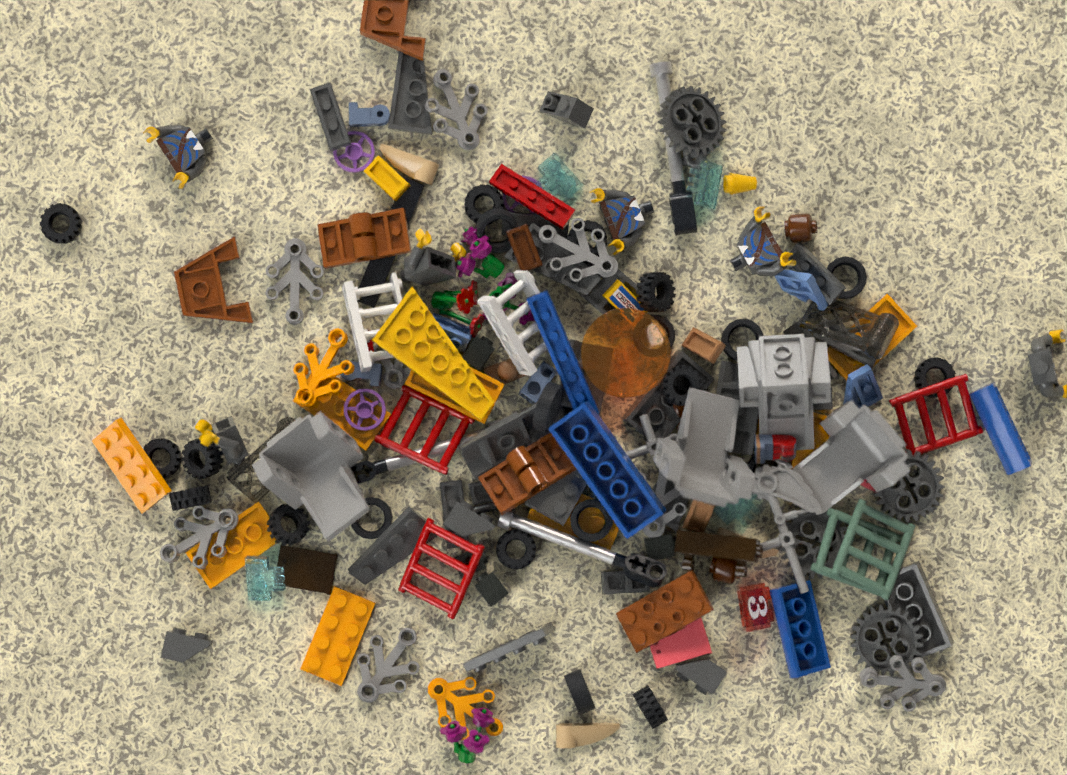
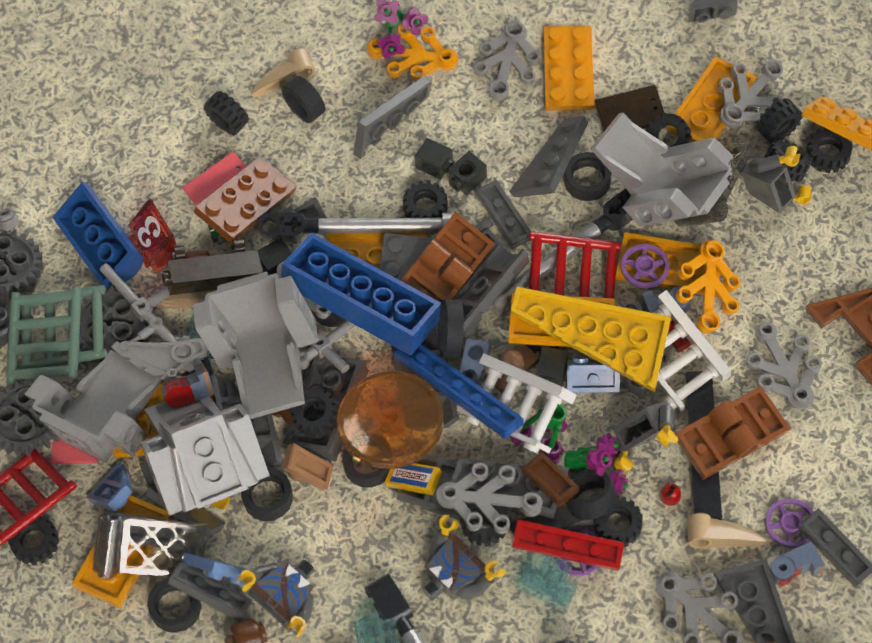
camera: 160 degrees right, 25 degrees down
clear light blue hinge [245,556,286,601] -> none
yellow tile [364,155,411,201] -> none
red bar [398,518,485,619] -> none
plant [431,280,485,338] -> none
dark grey slope [442,500,495,536] -> none
black tyre [570,499,613,541] -> none
black tyre [636,272,676,312] -> none
dark grey slope [674,658,727,695] -> none
none -> red hinge [660,483,681,506]

